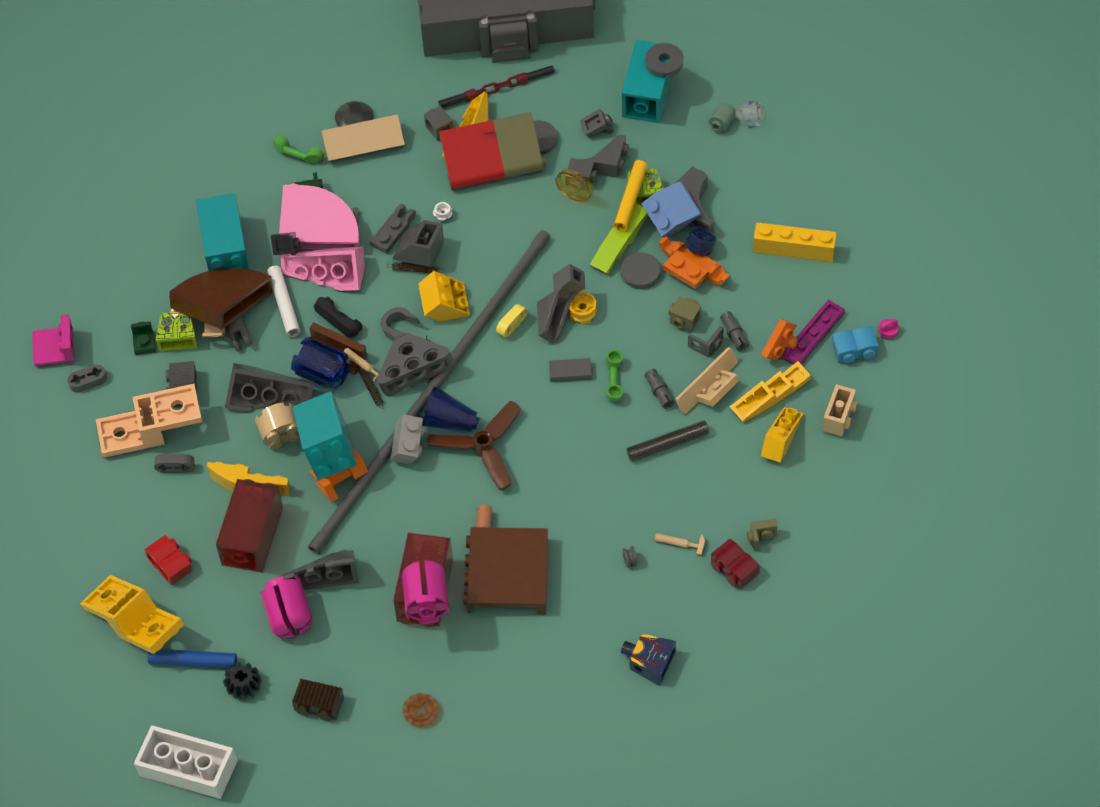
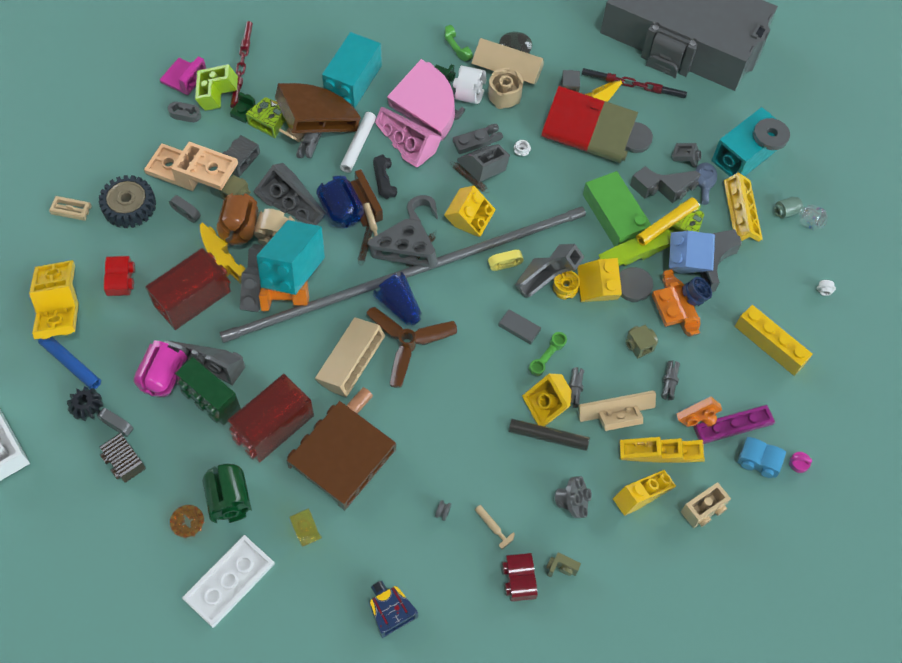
camera: 30 degrees right, 5 degrees up
black bracket [271,232,301,256] -> none
light grey brick [390,414,424,465] -> none
dark pink cylinder [402,560,450,624] -> none
clear yellow tile [555,169,593,202] -> none
dark grey bracket [688,326,724,358] -> none
none -> tan tile [49,196,92,221]
none -> dark grey beam [97,408,134,437]
none -> wheel [99,175,156,228]
none -> dark green brick [175,357,241,425]
none -> white tile [182,535,275,628]
none -> lime brick [195,64,238,111]
none -> dark green cylinder [202,463,252,523]
none -> dark orange cylinder [217,193,259,245]
none -> olive brick [220,175,251,200]
none -> dark red piece [230,21,253,108]
none -> dark grey arch [240,244,265,312]
none -> clear yellow bracket [289,508,322,547]
none -> tan brick [315,317,385,397]
none -> white brick [453,65,486,104]
none -> tan brick [488,68,523,109]
none -> yellow slope [522,373,571,429]
none -> dark grey plate [555,476,592,518]
none -> yellow slope [577,258,622,302]
none -> bright green brick [583,171,651,247]
none -> sand blue piece [695,162,717,205]
none -> yellow fence [724,172,763,242]
none -> white plate [817,280,836,296]

